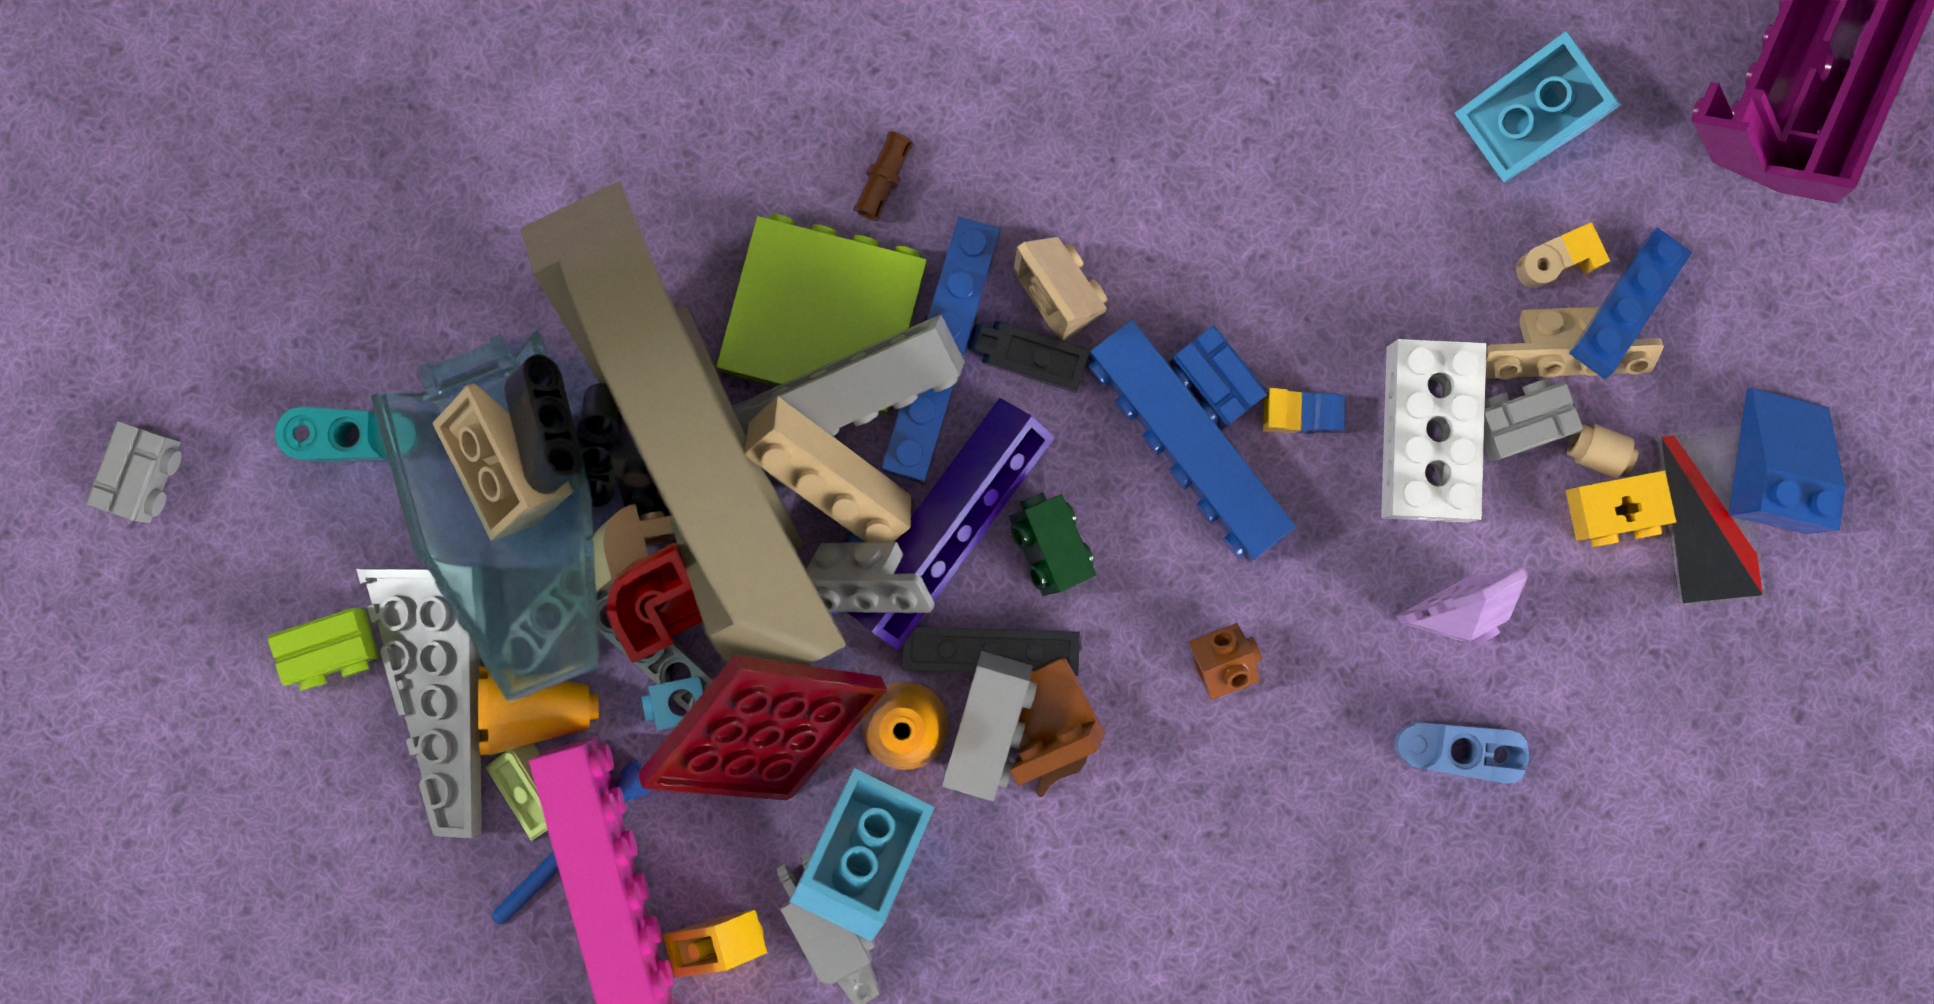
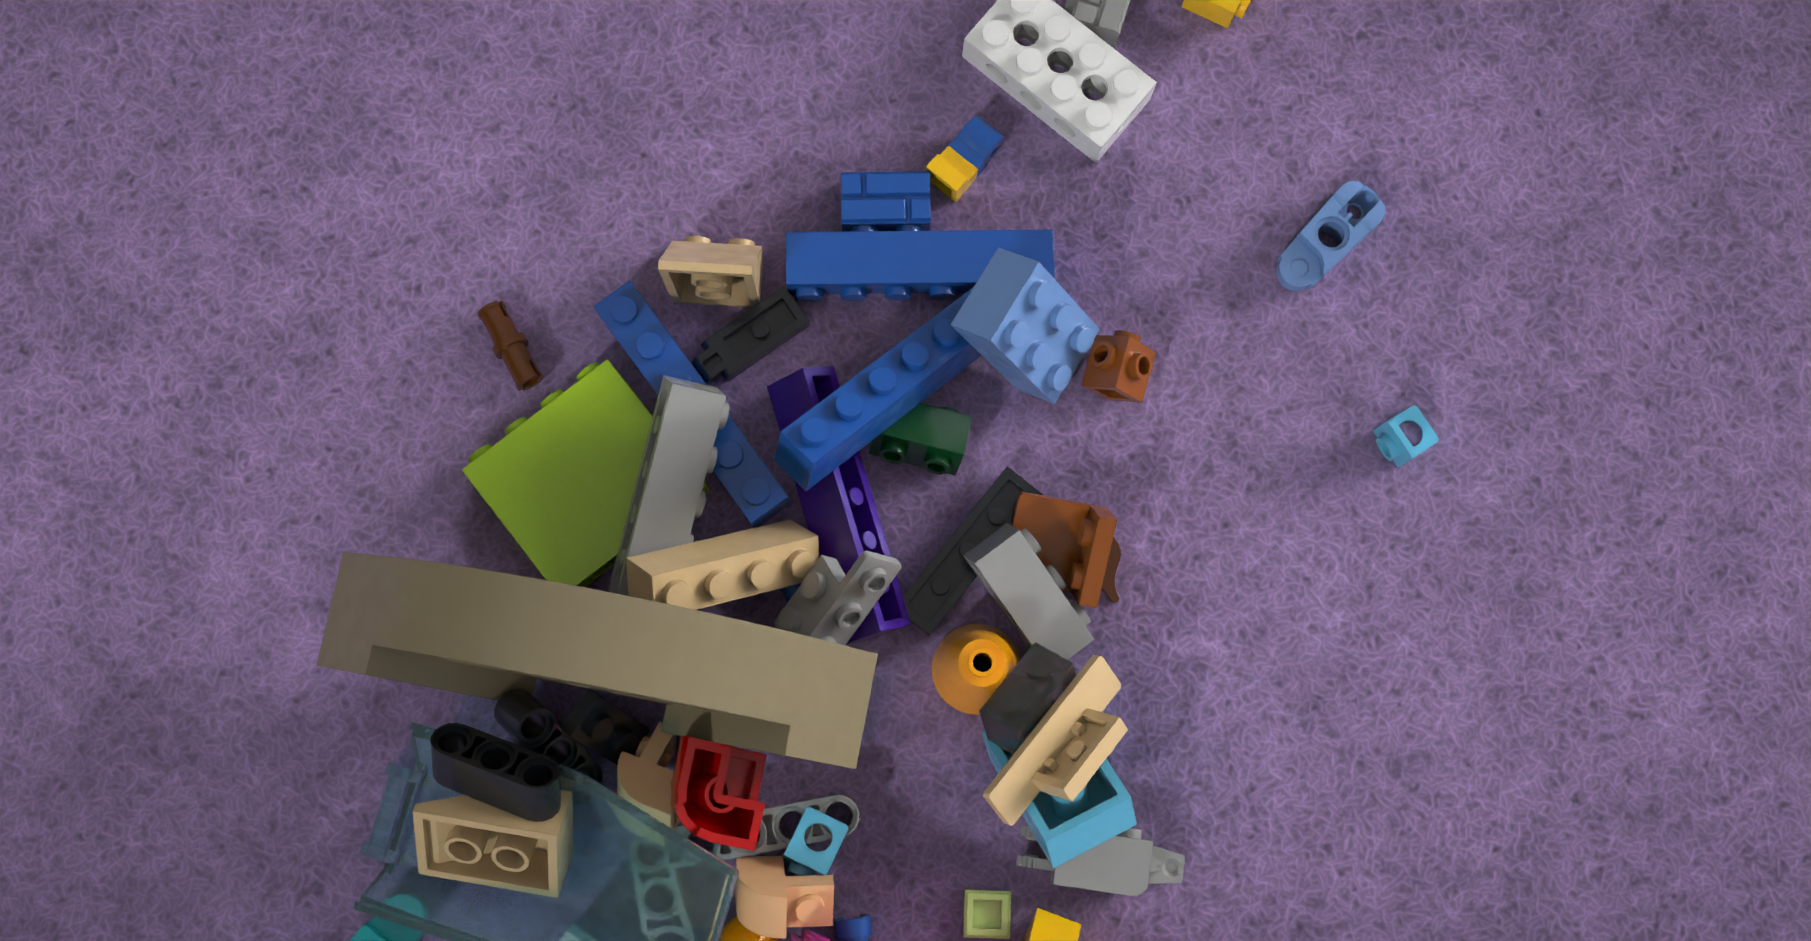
camera: 55 degrees left, 5 degrees down
dark red plate [638,655,887,801] -> none
lavender wedge [1396,568,1528,645] -> none
none -> light nougat brick [735,856,834,938]
none -> blue brick [774,287,982,491]
none -> medium blue brick [951,248,1100,404]
none -> yellowish green tile [963,889,1011,939]
none -> clear smoke brick [979,642,1076,754]
none -> tan bracket [983,655,1128,826]
none -> medium azure bracket [1373,405,1439,468]

